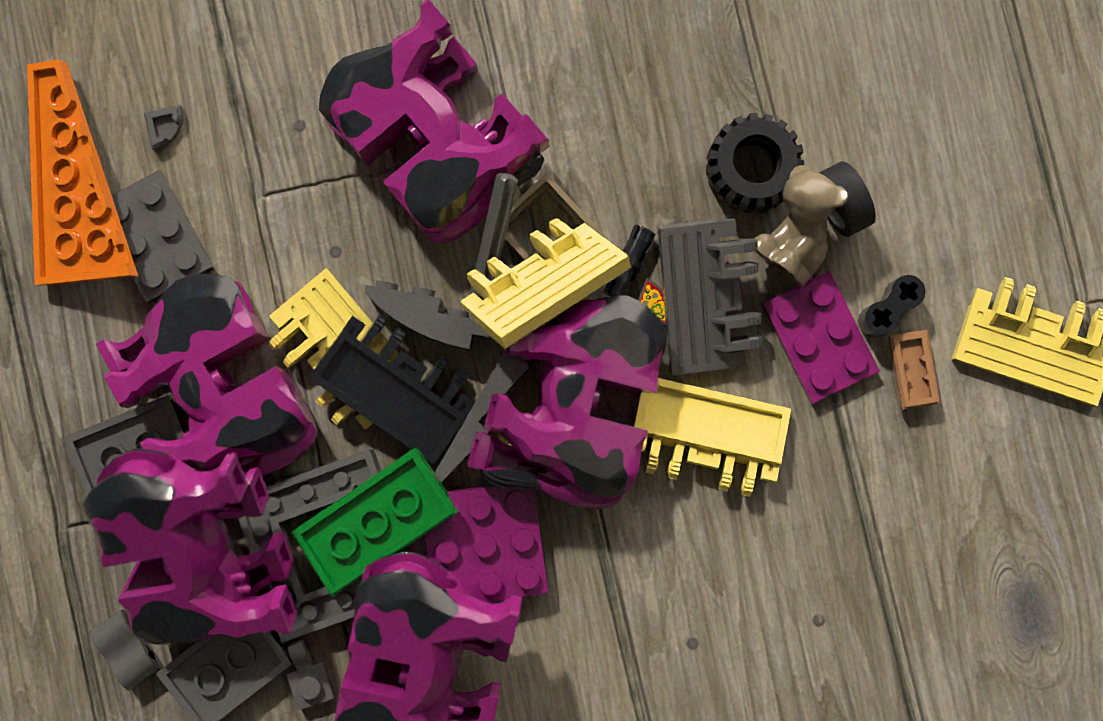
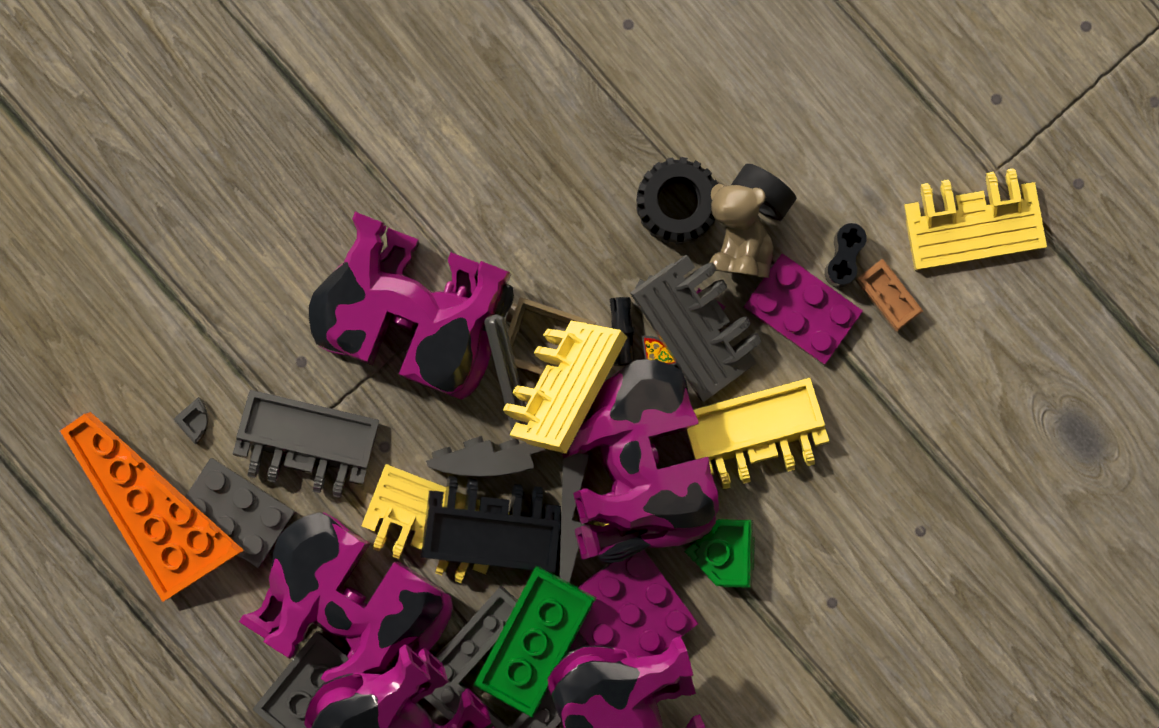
camera: 30 degrees left, 0 degrees up
none -> dark grey hinge [233,390,379,498]
none -> green plate [684,519,755,587]

